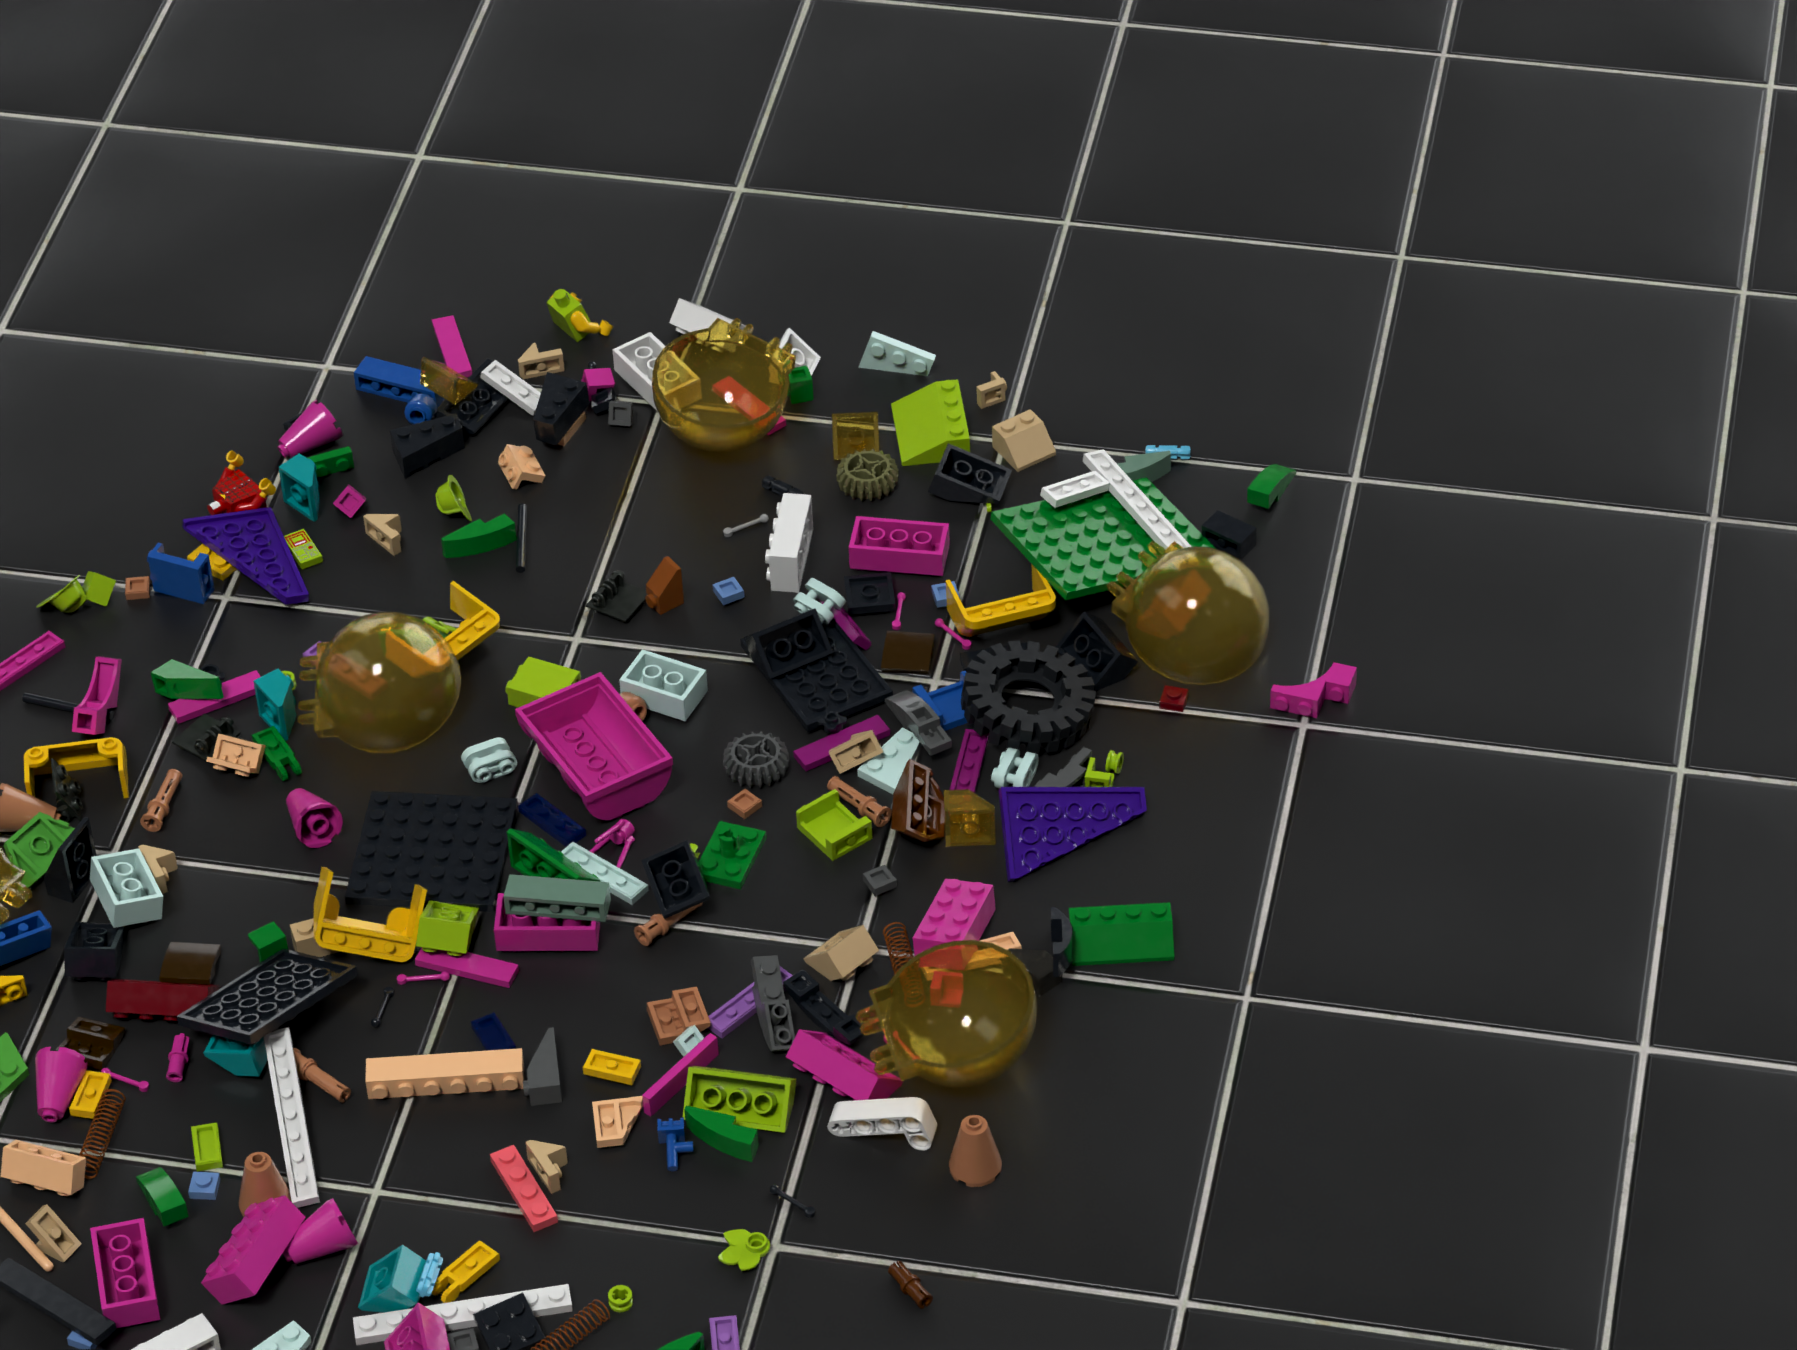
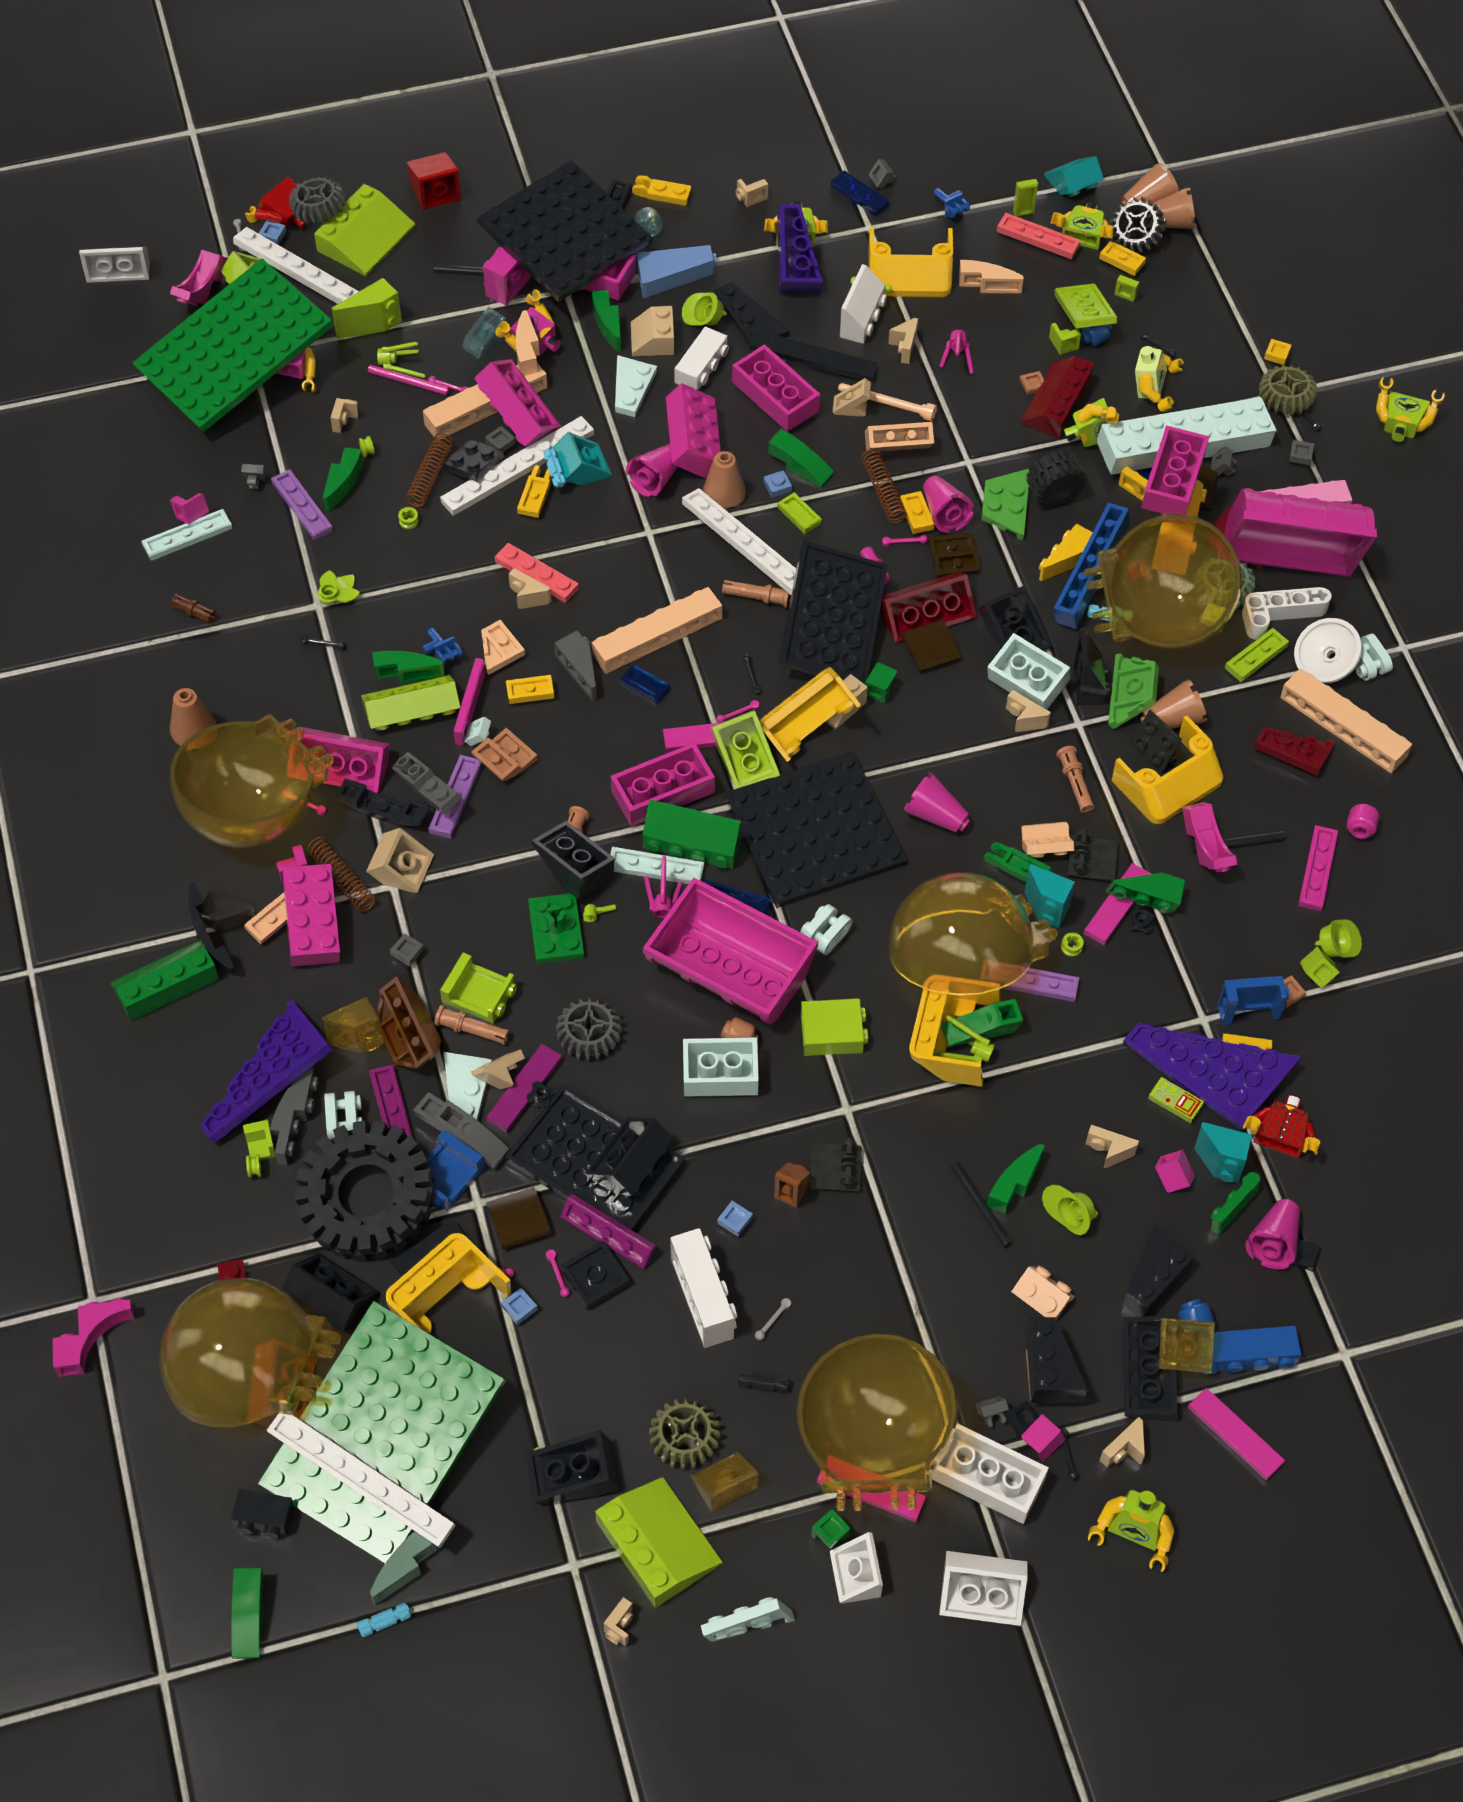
camera: 150 degrees right, 15 degrees up
white plate [480,360,541,416] -> none
sand green brick [503,874,611,922] -> none
nougat tile [727,789,762,819] -> none
light aqua brick [793,578,846,624] -> none
white beam [827,1097,937,1151] -> none
dark pink brick [849,516,950,576] -> none
tan slope [992,409,1056,472] -> none
white plate [1040,471,1110,508] -> none

